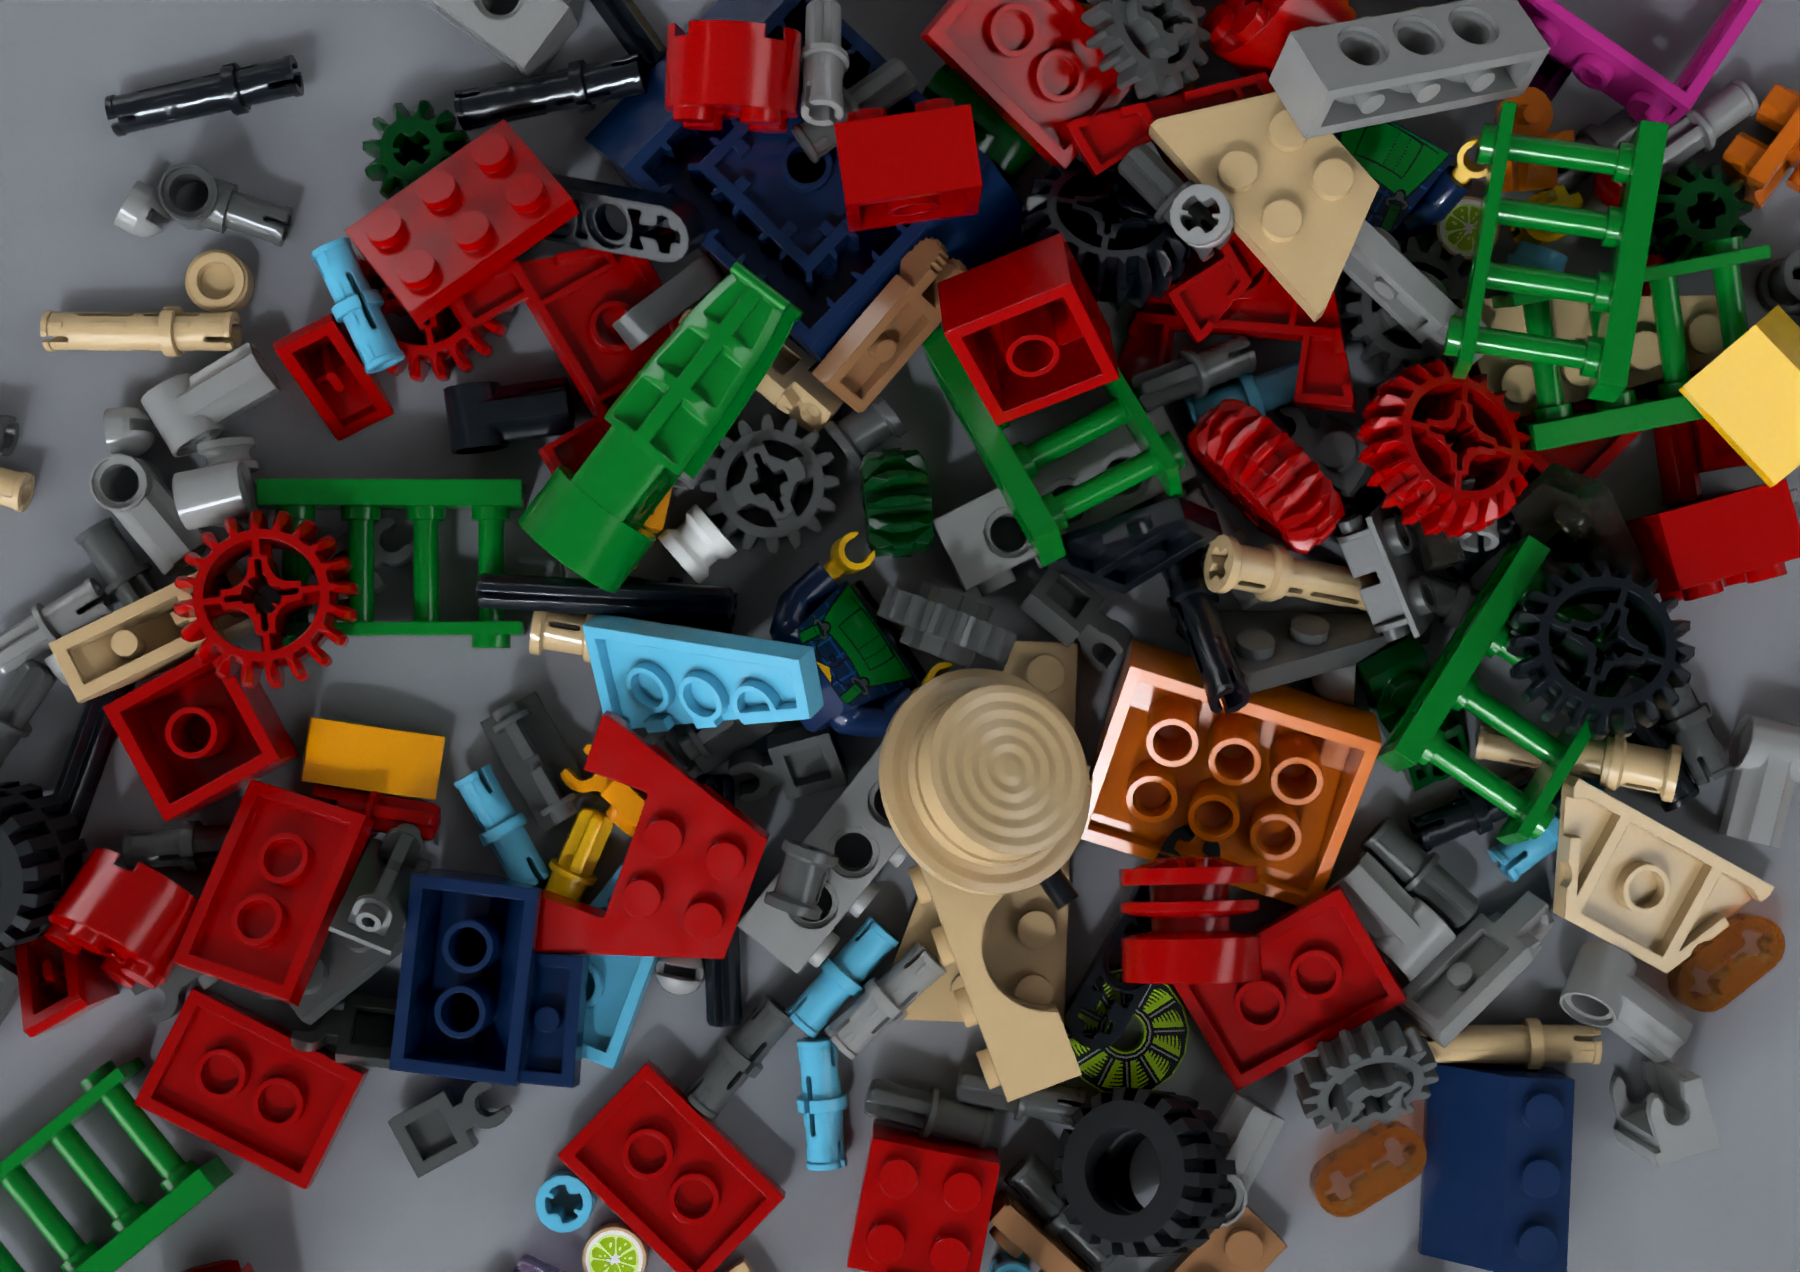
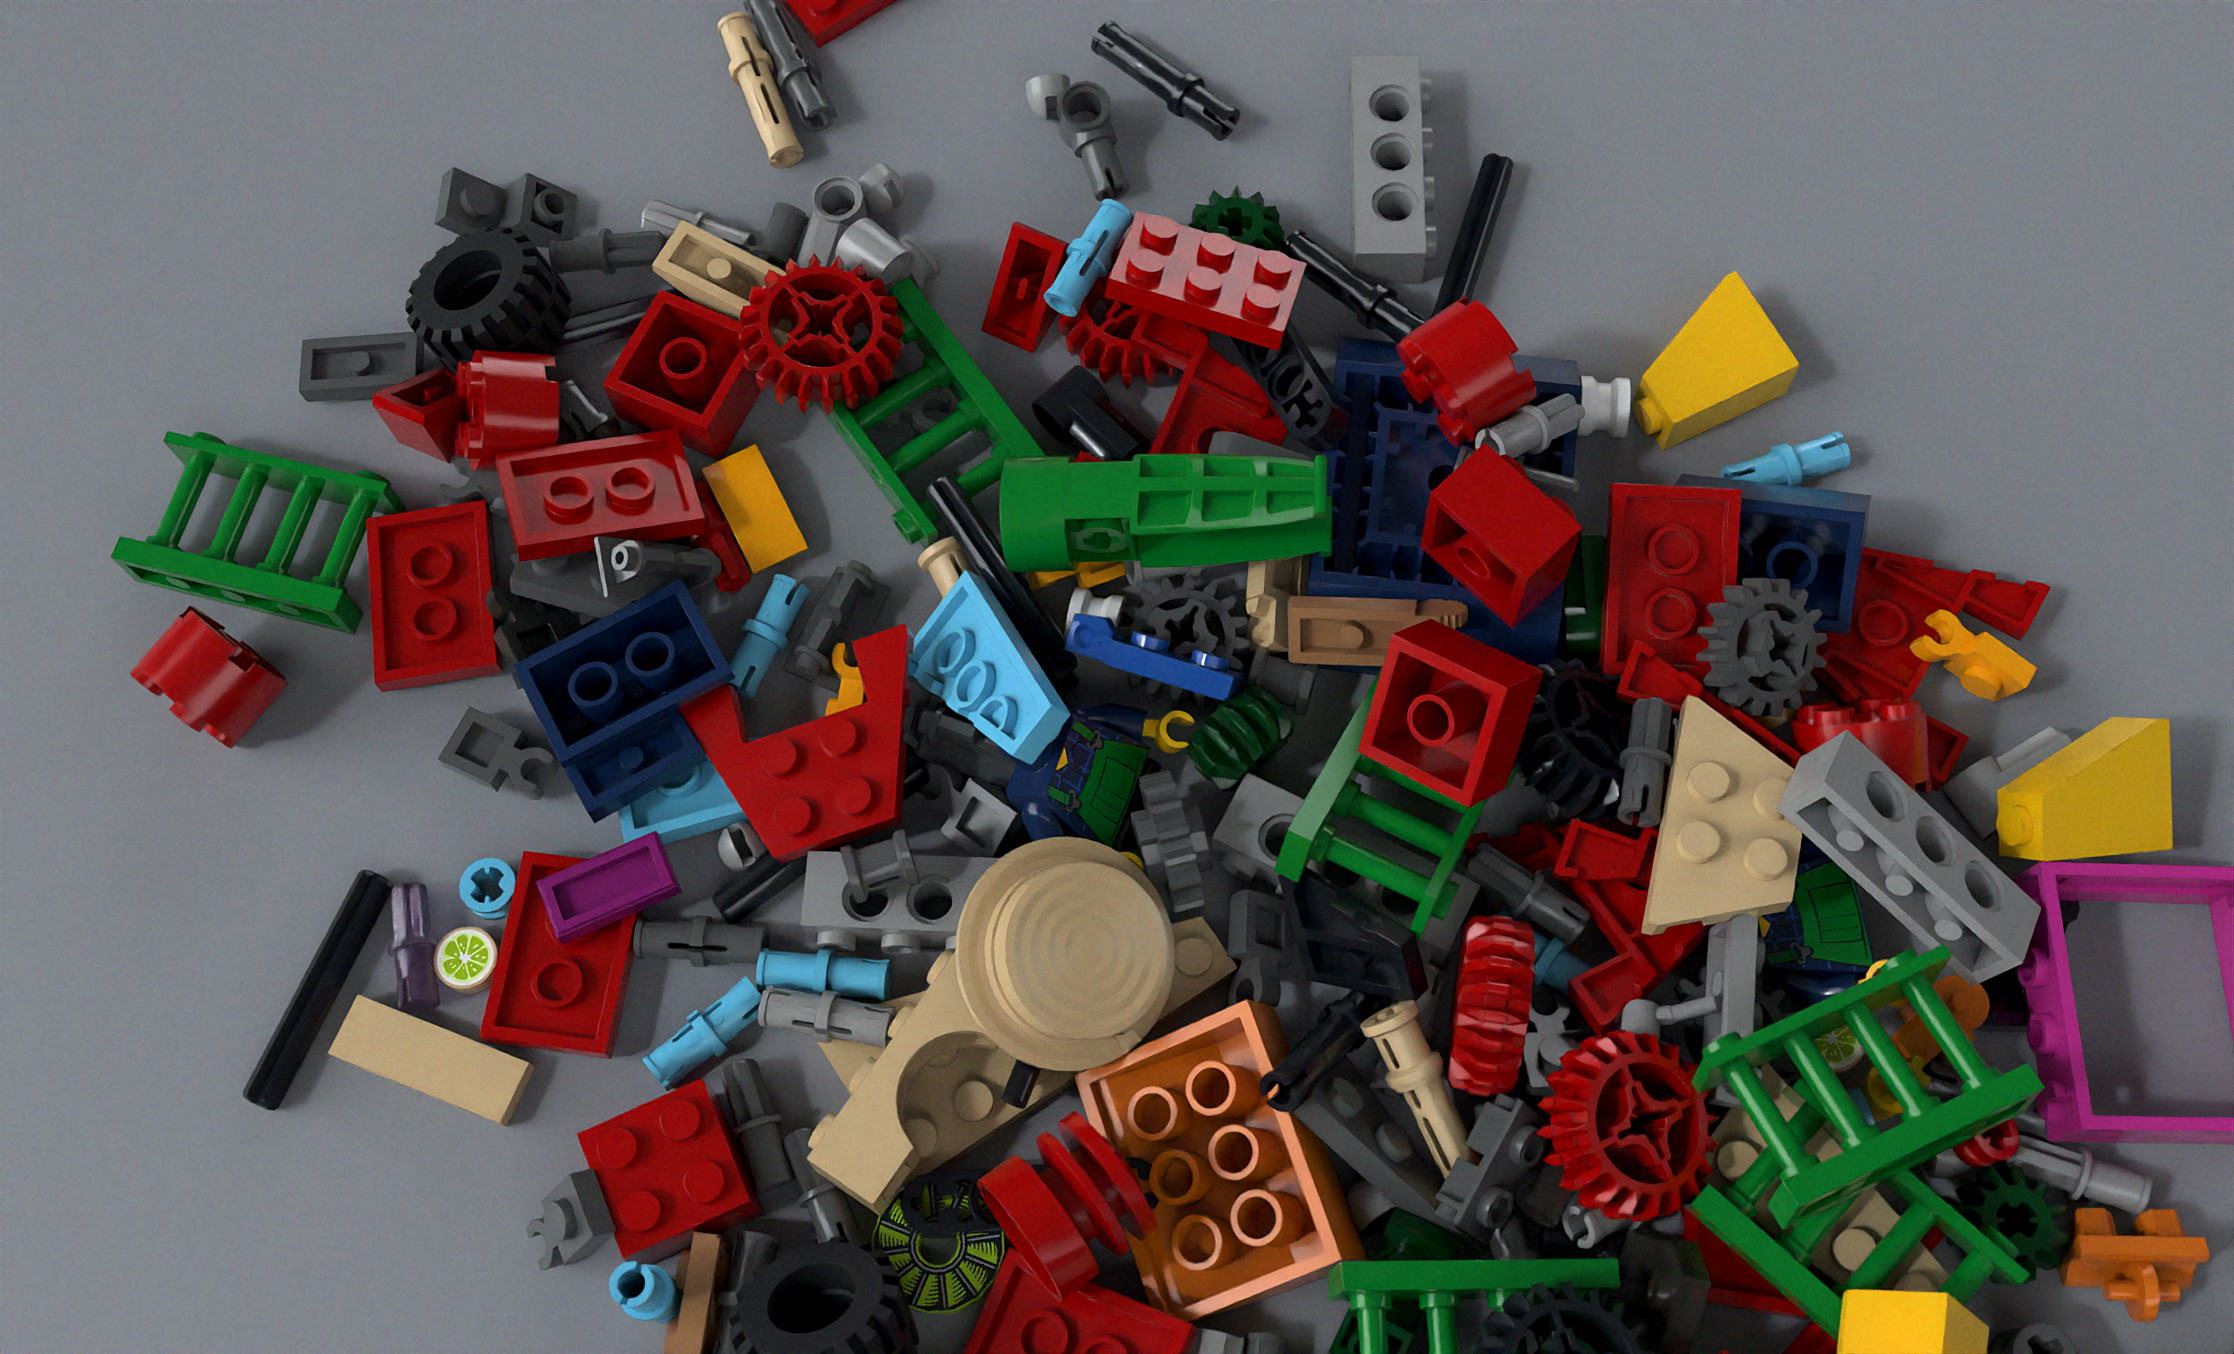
camera: 60 degrees right, 20 degrees down
tan pin [40,306,242,357] -> none
light grey piece [140,342,281,458] -> none
tan tile [185,249,254,313] -> none
yellow axle [545,807,614,902] -> none
light grey bush [1170,184,1234,249] -> none
none -> magenta tile [536,831,683,944]
none -> blue hinge [1065,613,1244,701]
none -> light grey hand [1621,995,1718,1044]

